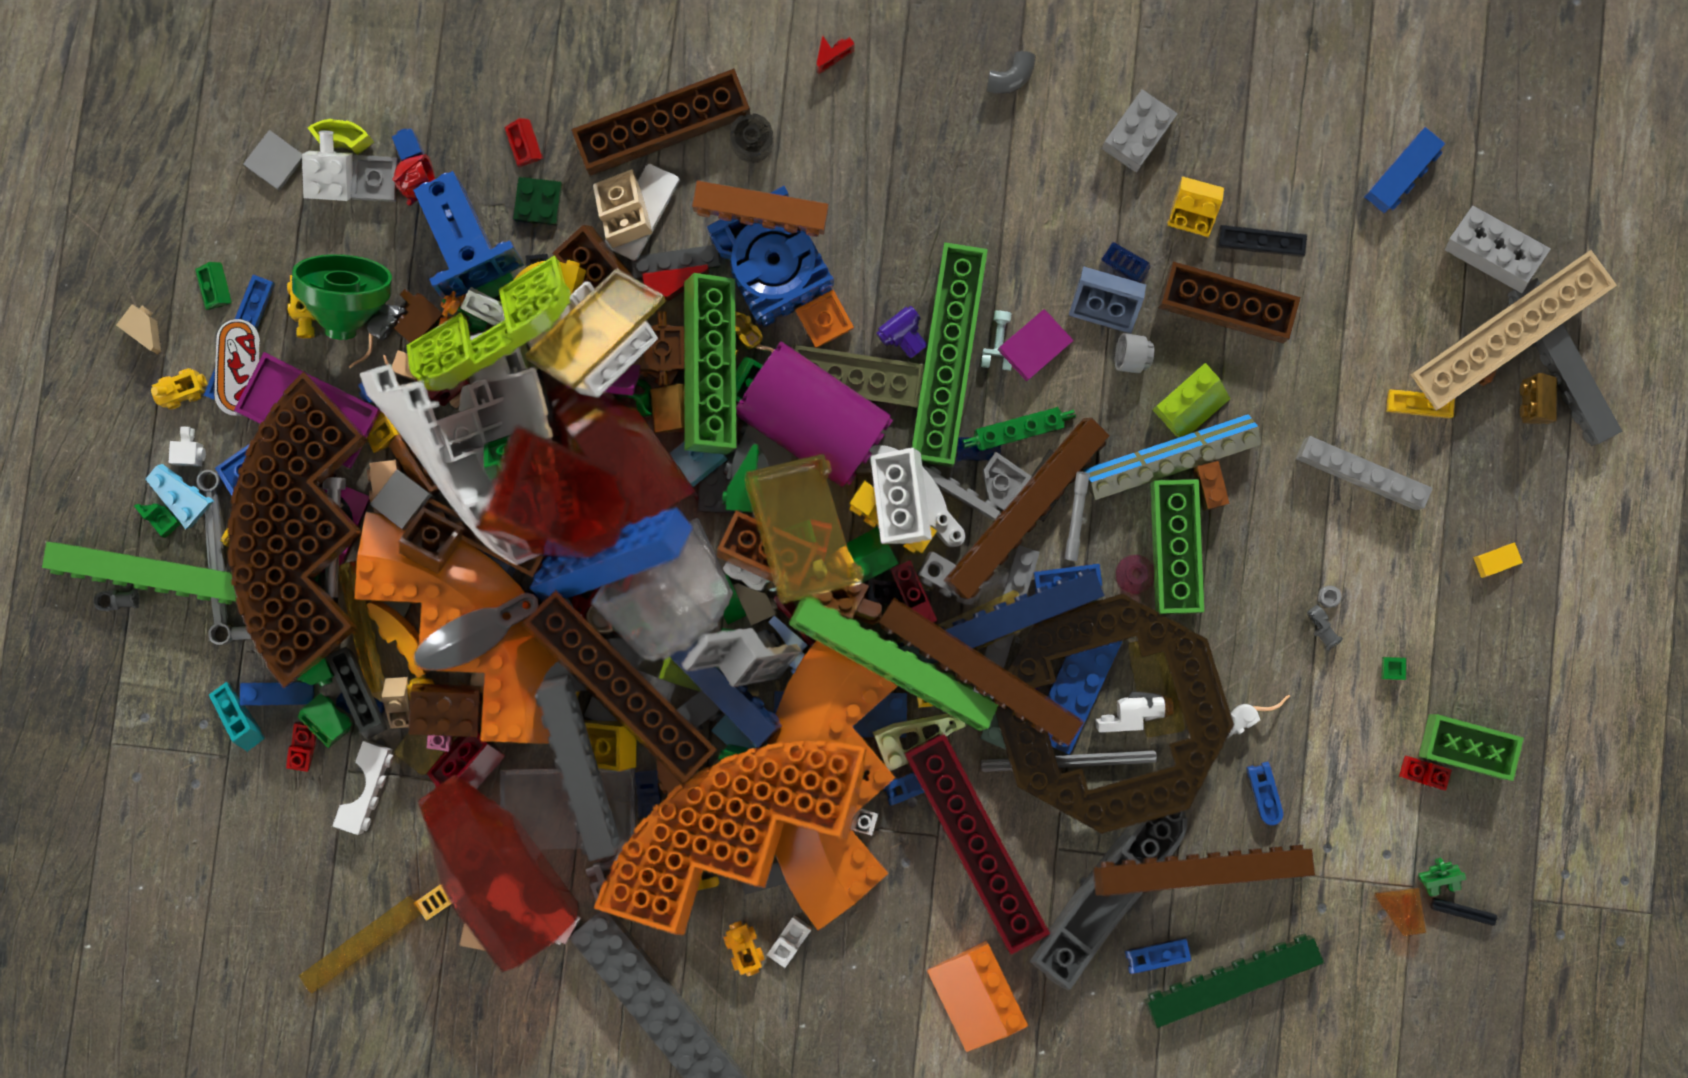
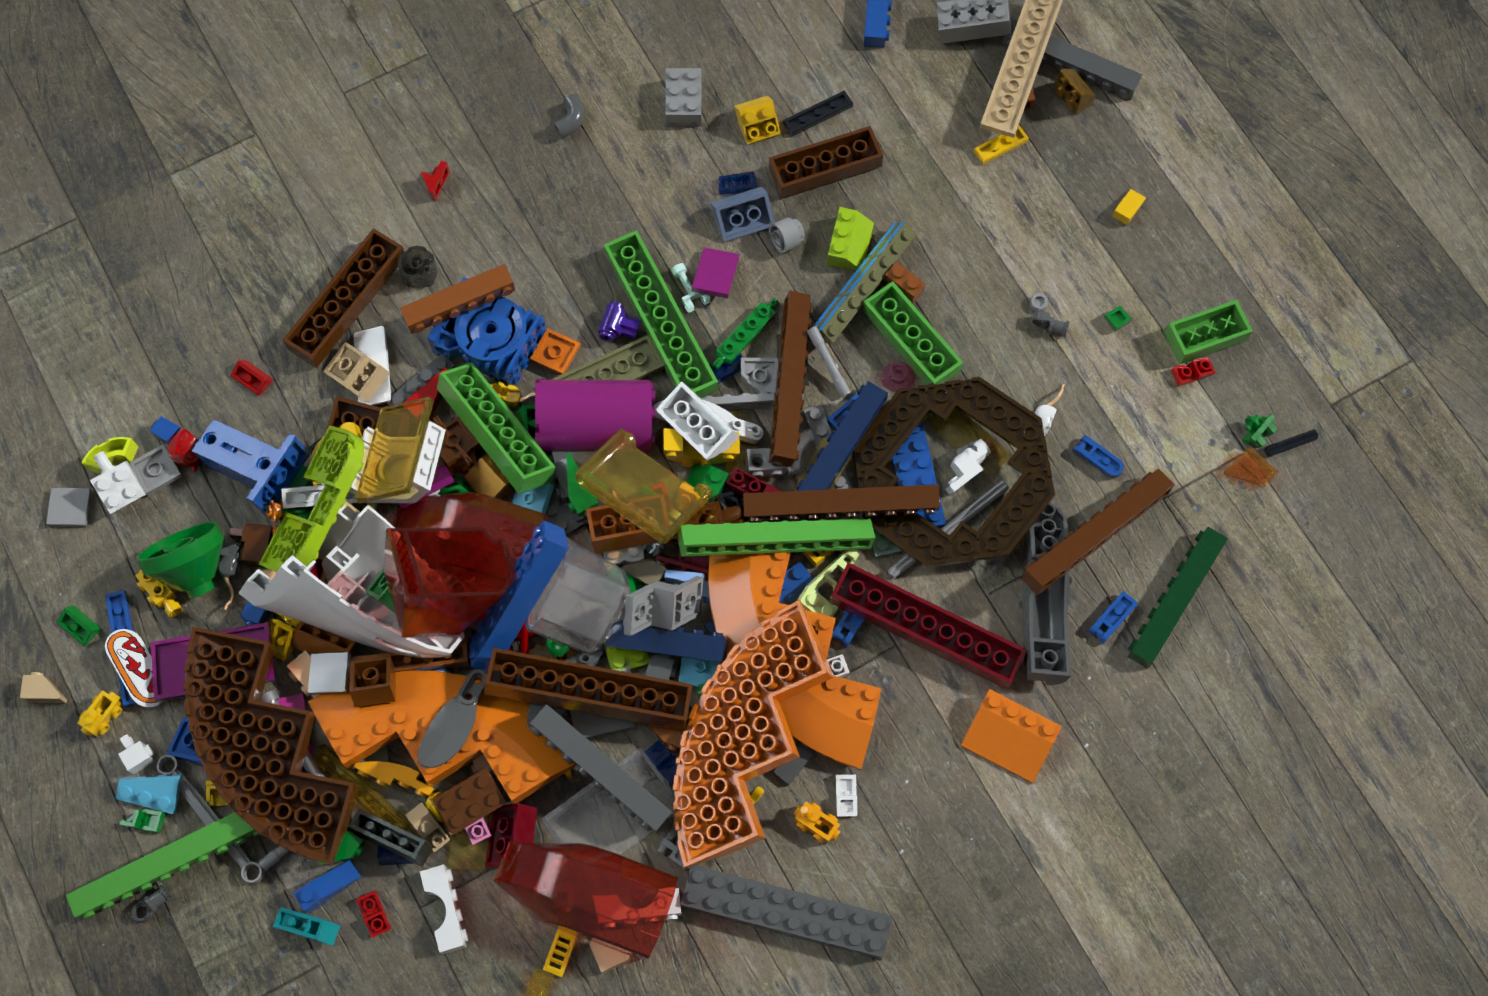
camera: 35 degrees left, 15 degrees down
green brick [298,693,352,749] -> none
dark green plate [513,177,562,226] -> none
yellow slope [584,720,636,771] -> none
light grey brick [1296,436,1432,511] -> none

